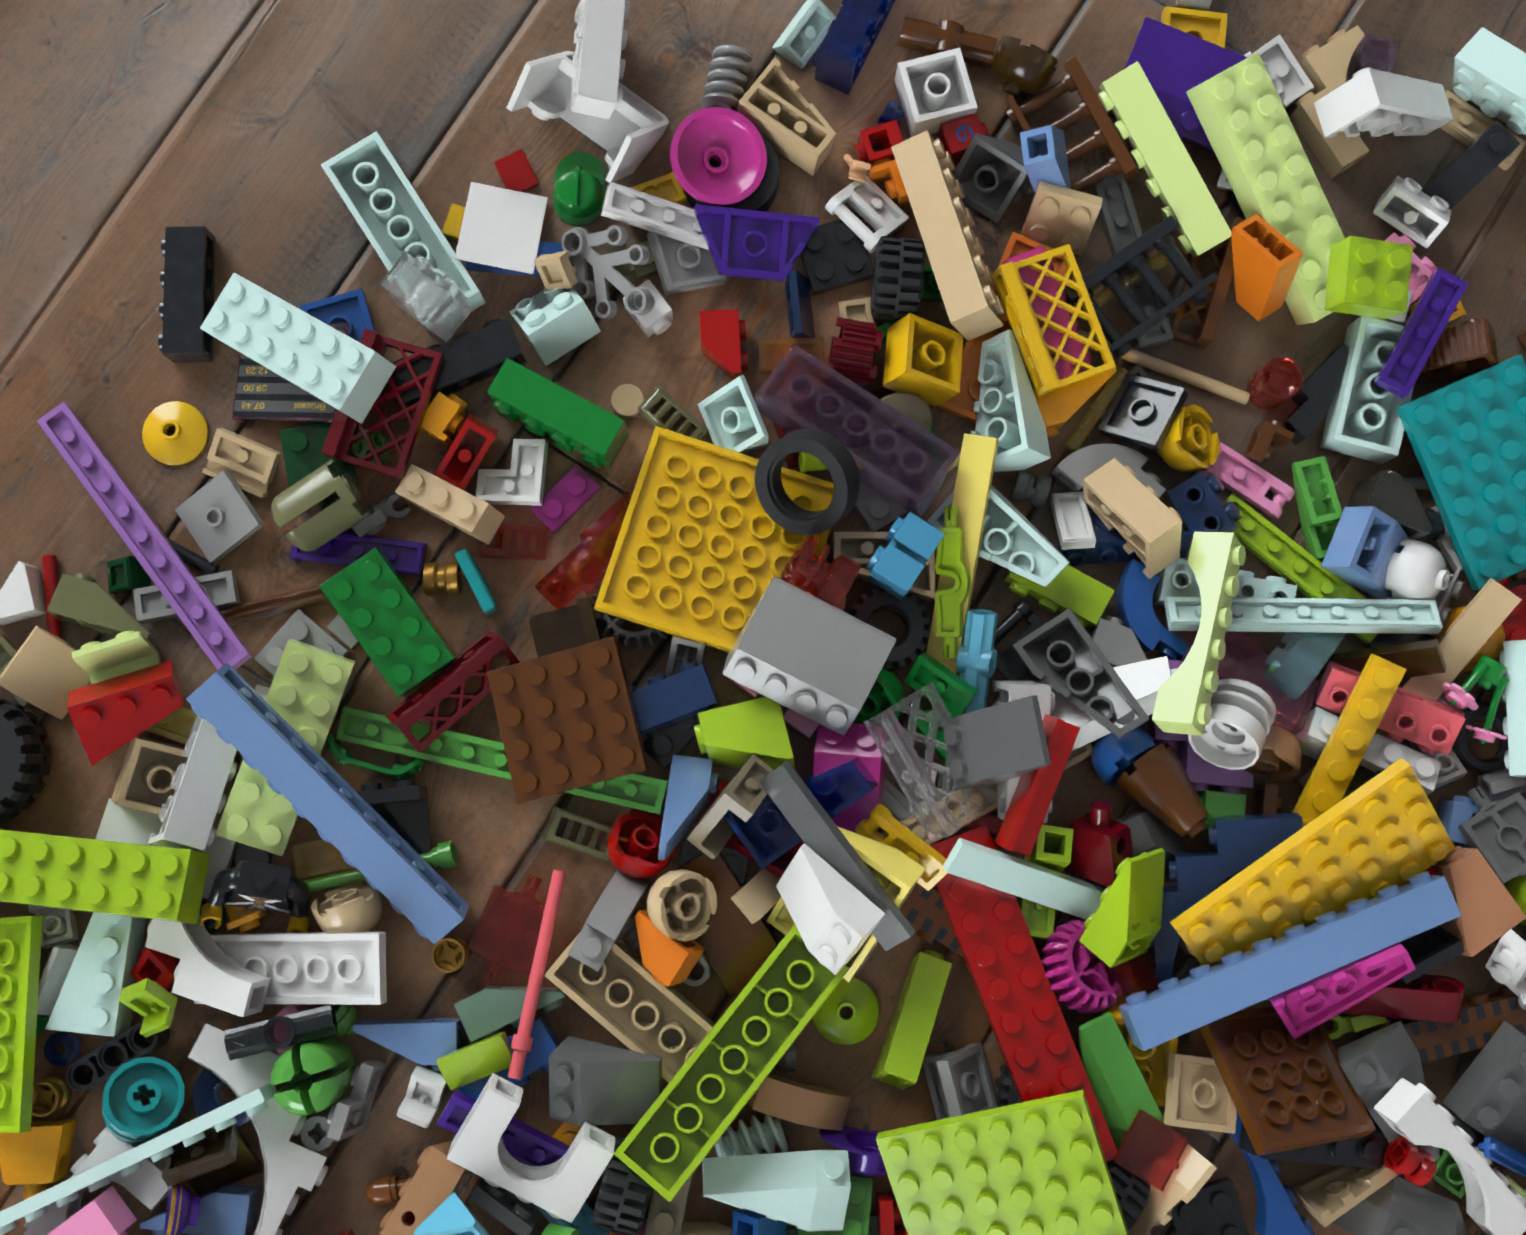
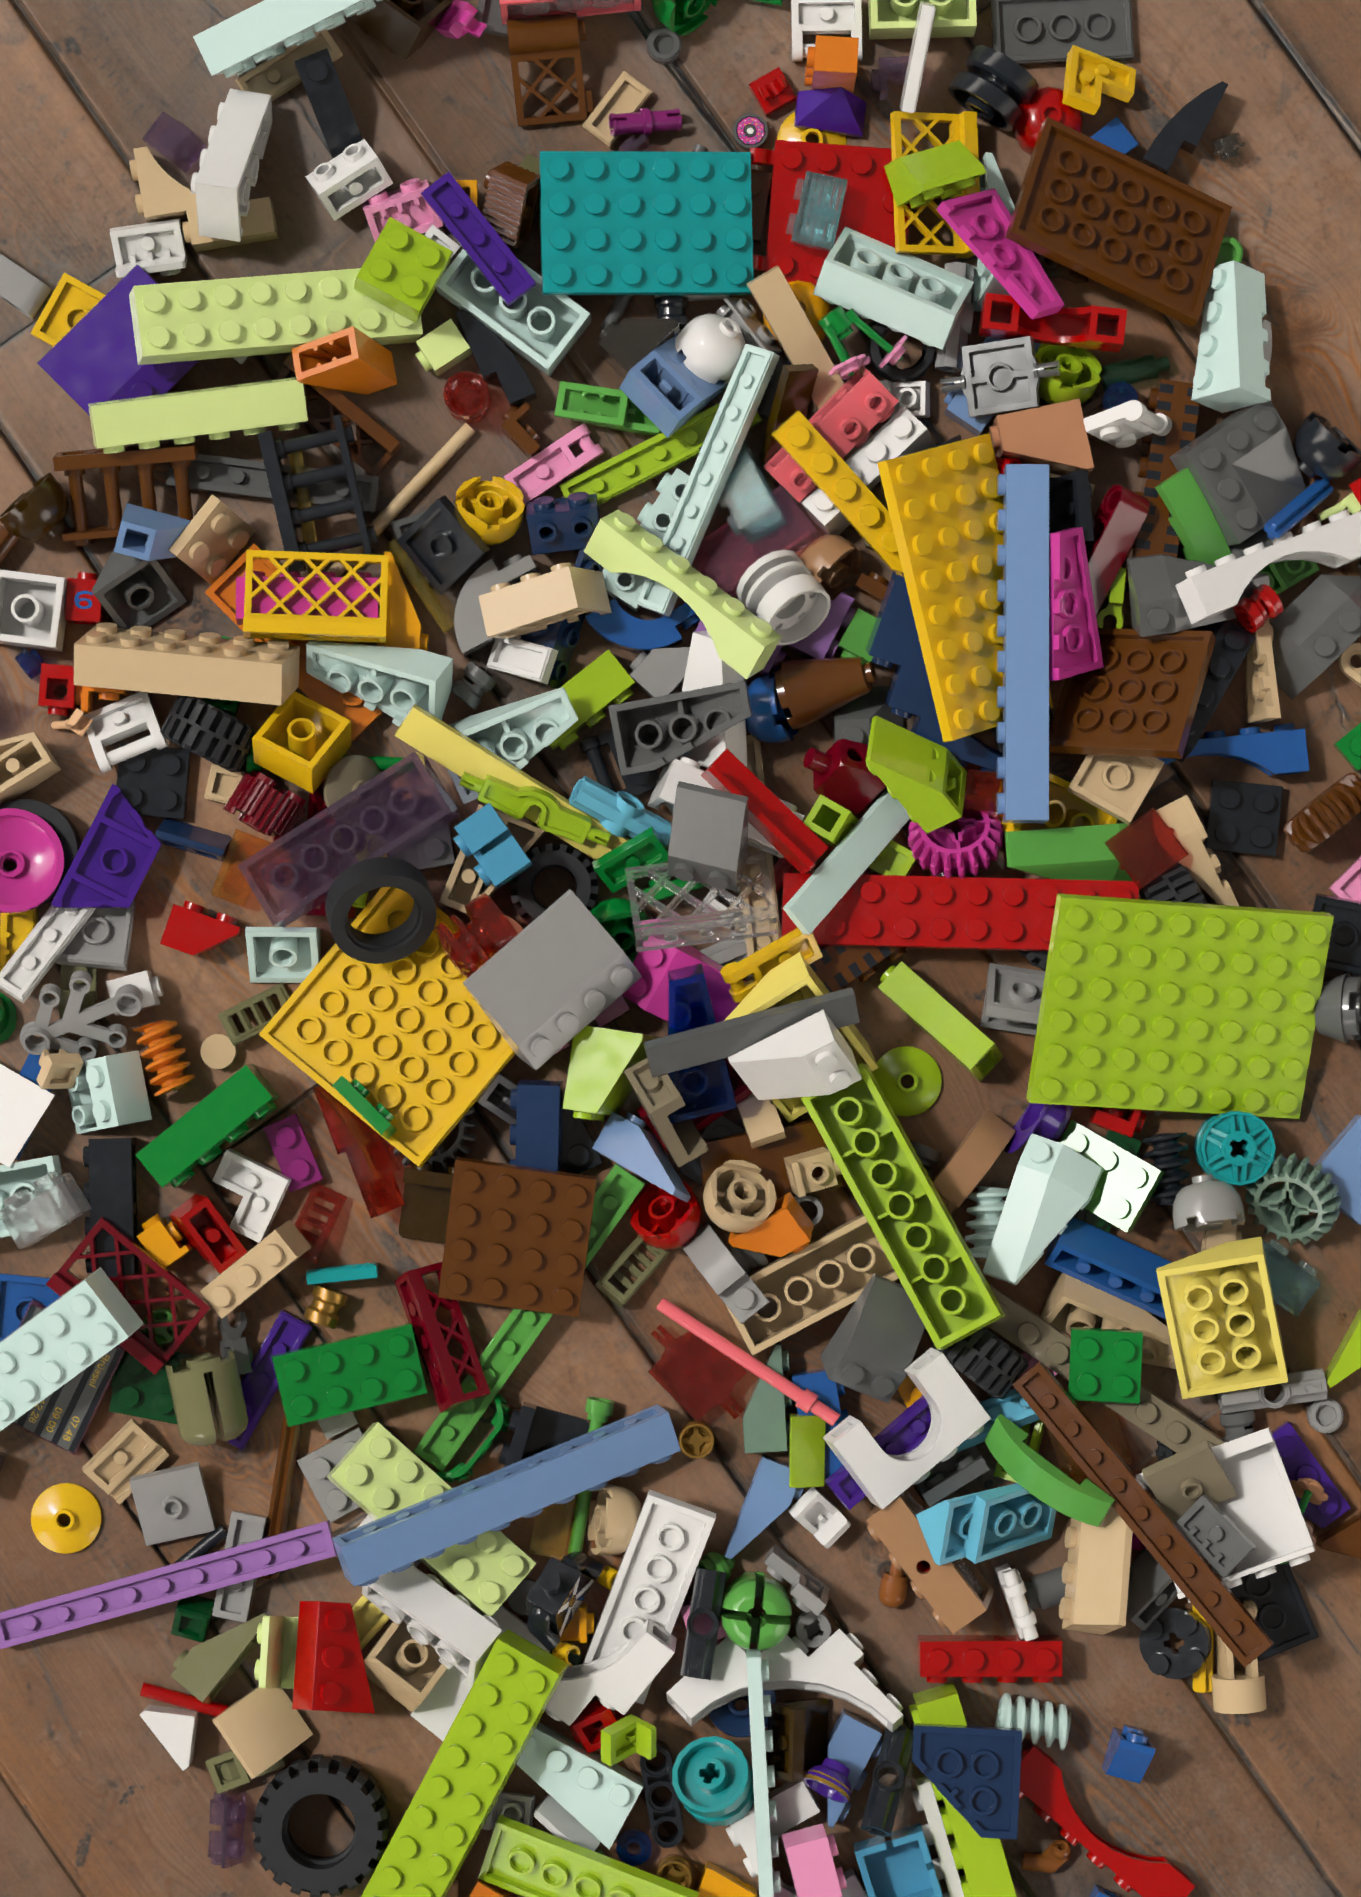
camera: 60 degrees left, 5 degrees up
none -> orange piece [133,1019,195,1097]
none -> green plate [332,1076,397,1140]
none -> yellowish green brick [415,319,472,377]
none -> tan brick [784,1147,842,1197]
none -> bright green slope [1155,467,1232,565]

